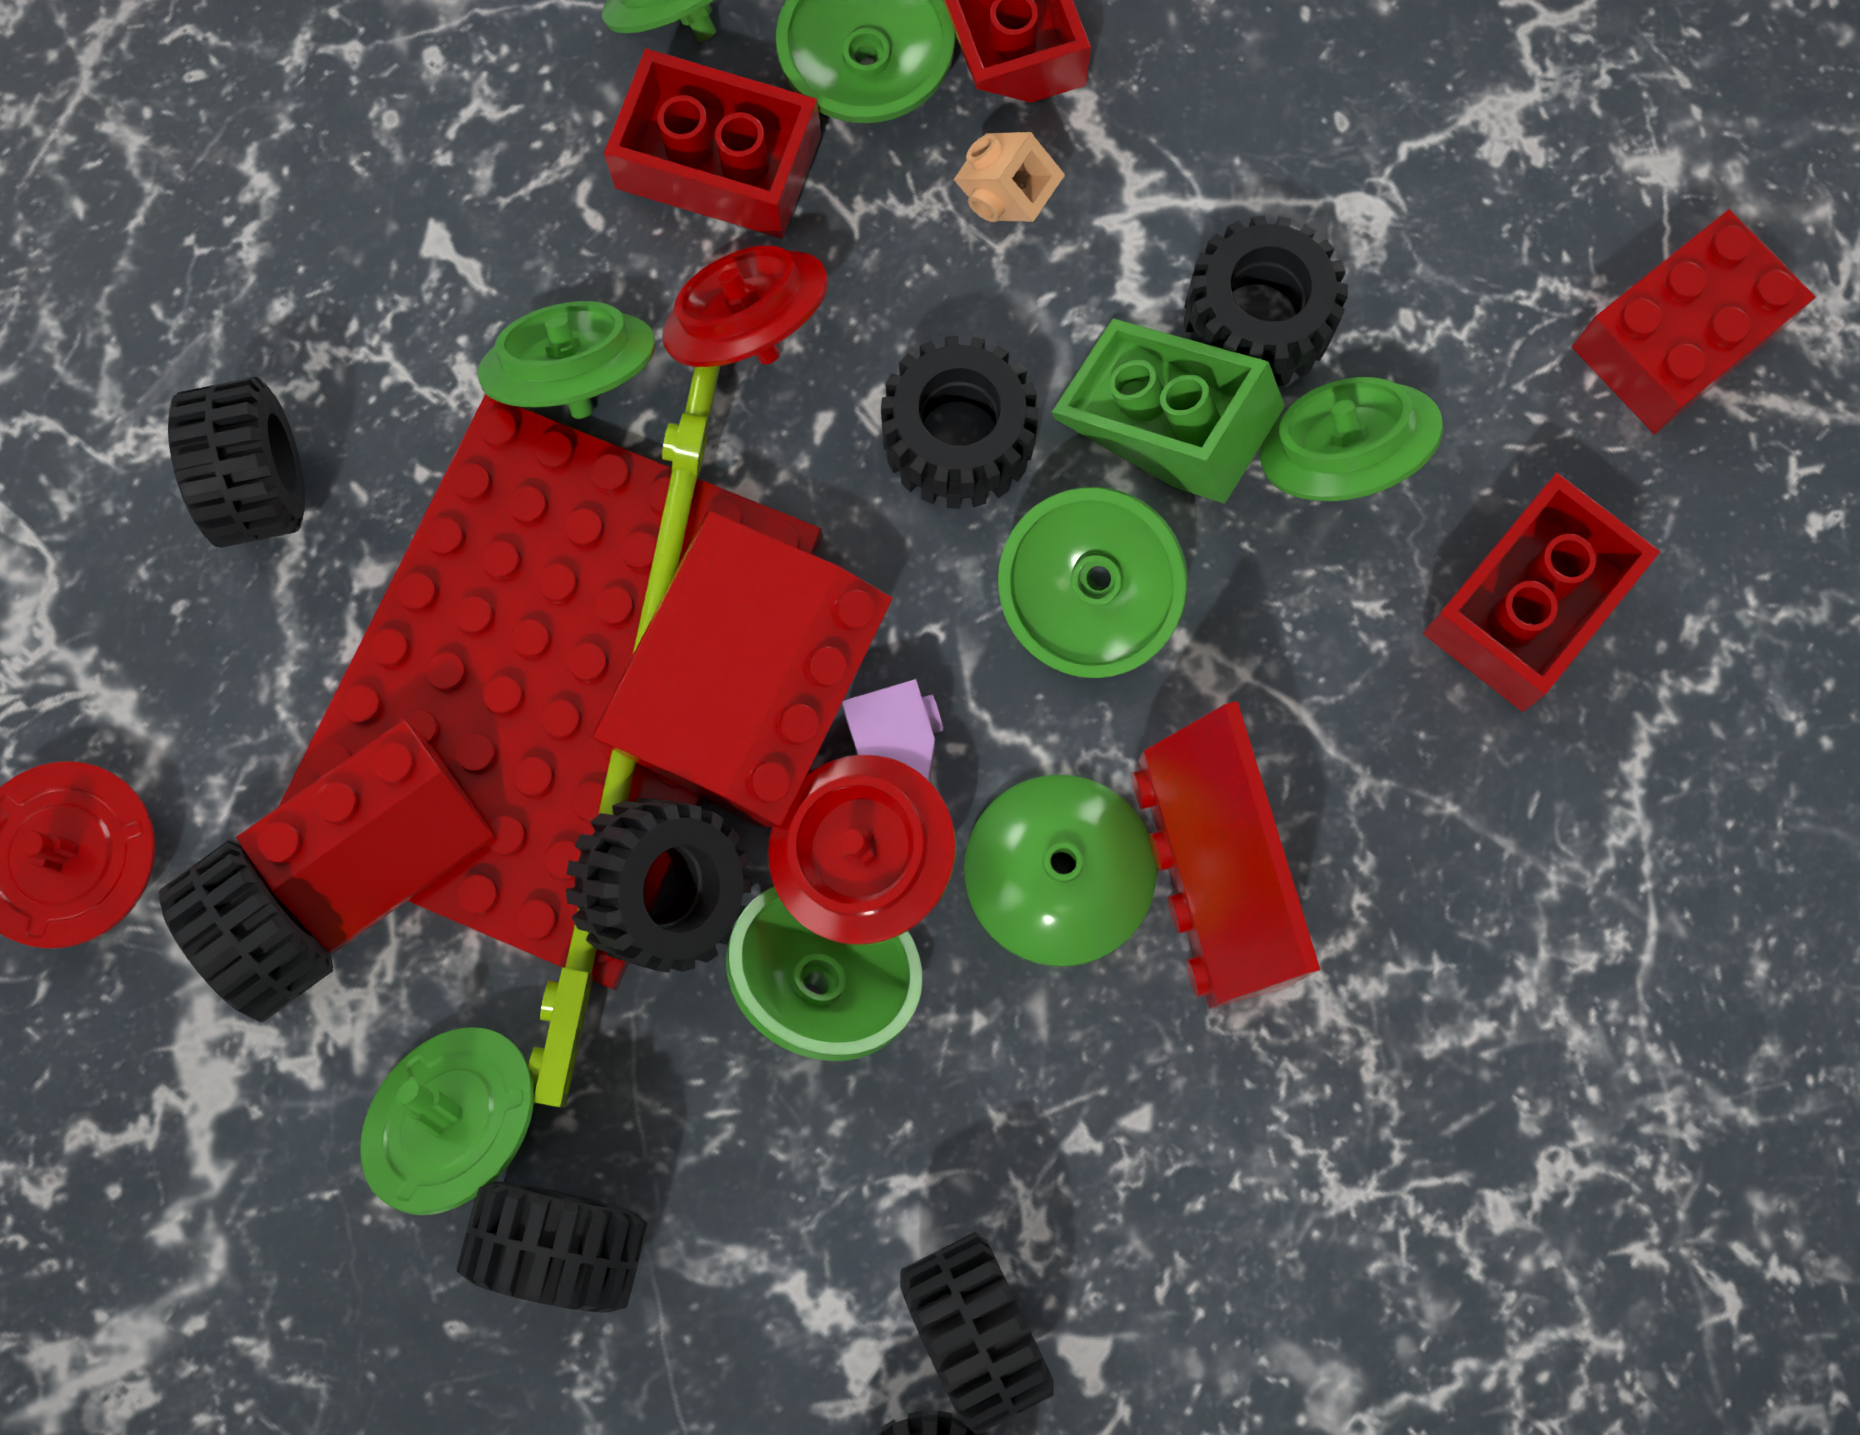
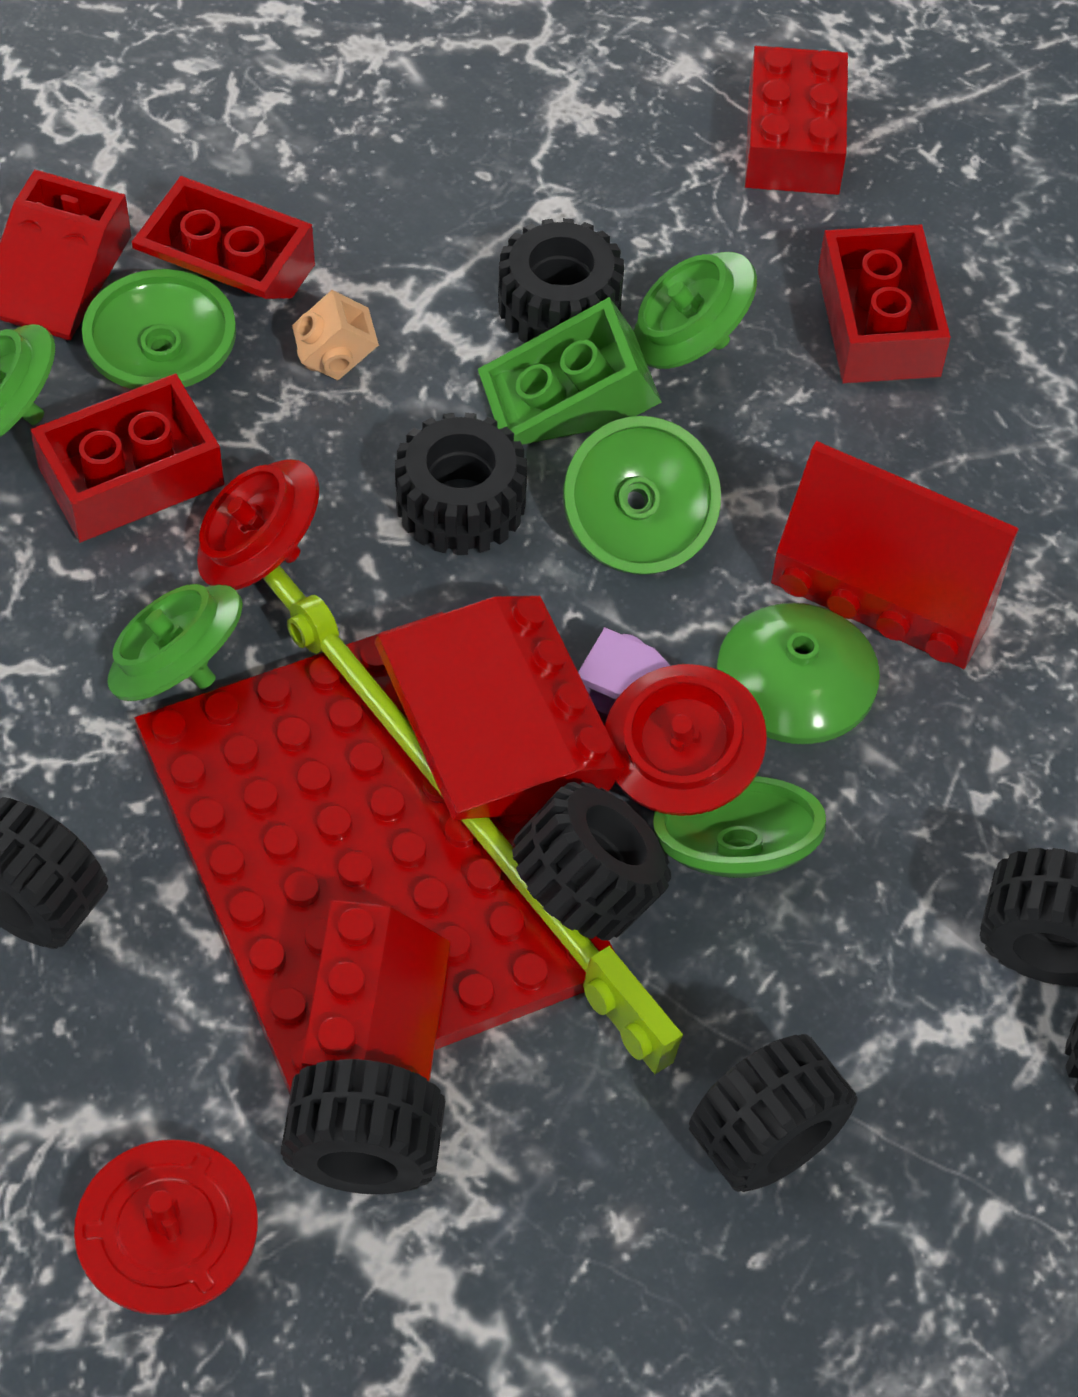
camera: 50 degrees left, 20 degrees down
bright green piece [360,1027,534,1215] -> none

